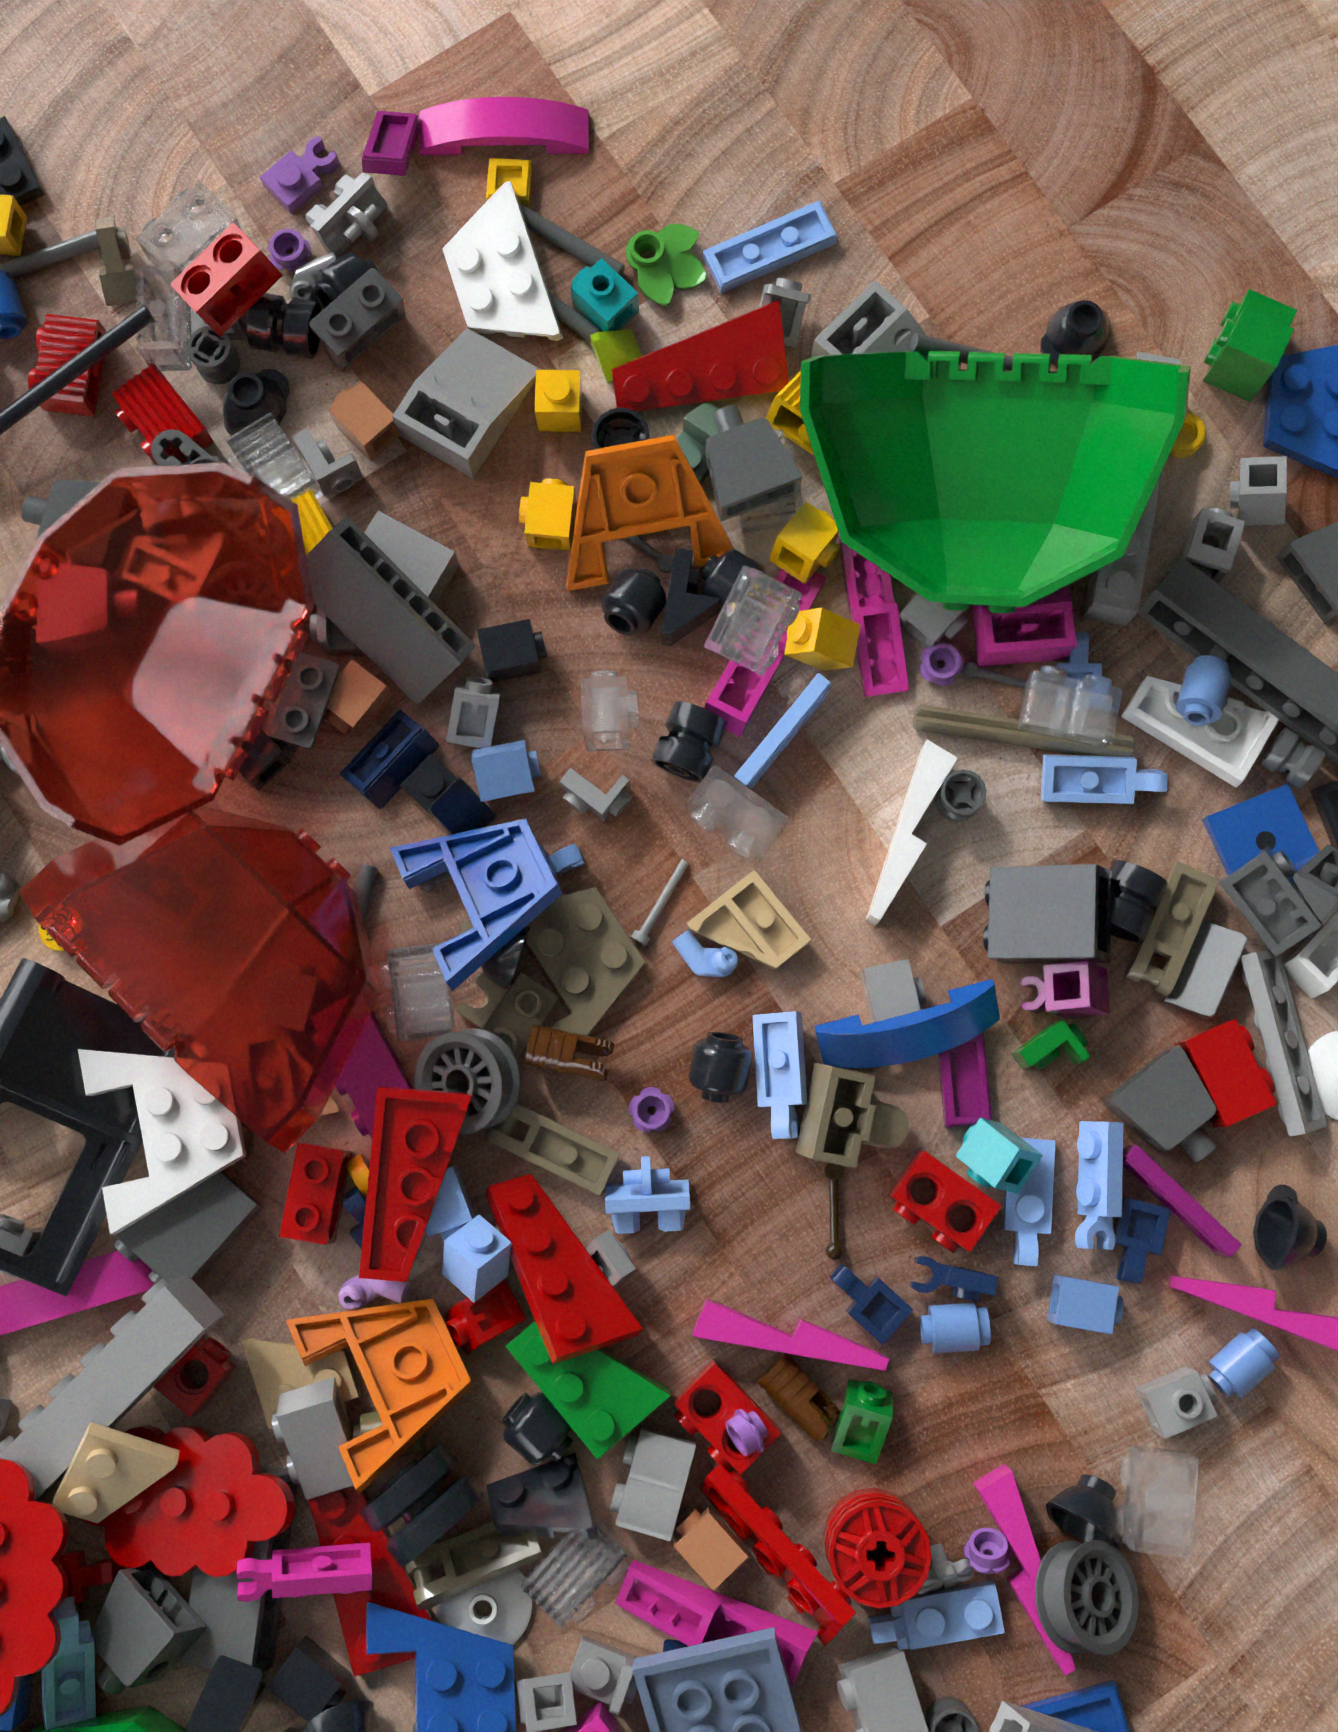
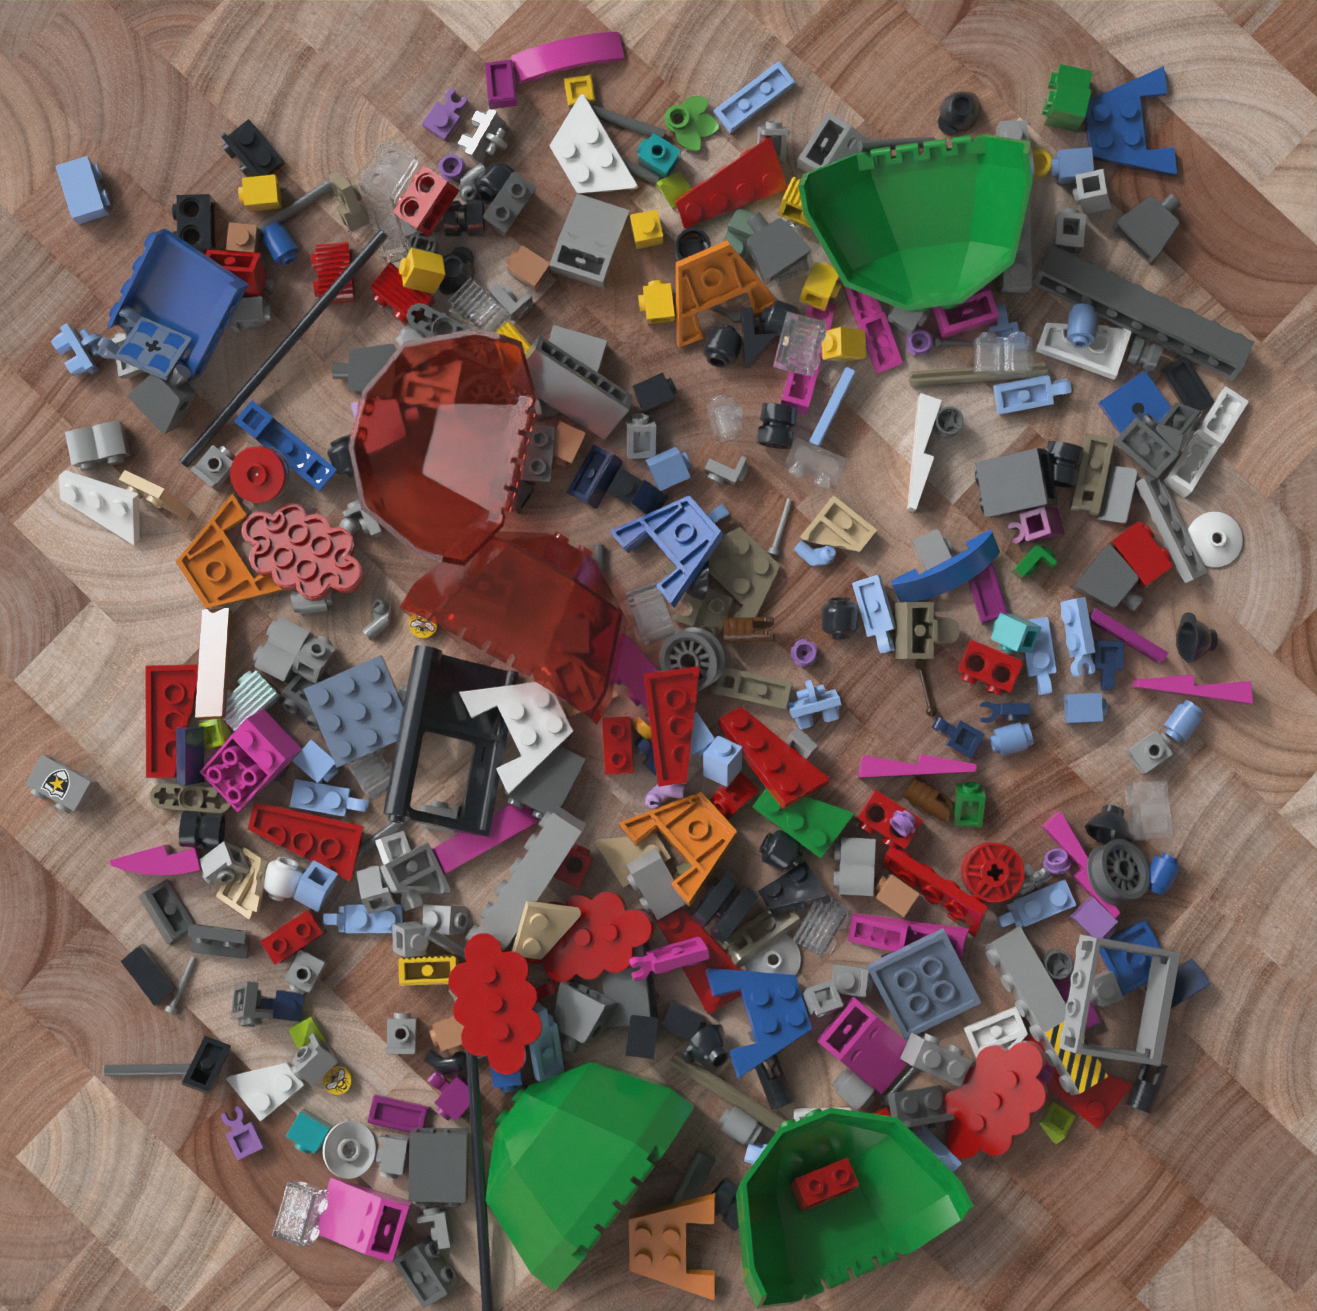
camera: 10 degrees left, 5 degrees up
none -> yellow brick [399,248,445,294]
none -> medium blue brick [1051,147,1094,184]
none -> medium lavender brick [1069,897,1118,939]
none -> blue brick [1148,852,1181,896]

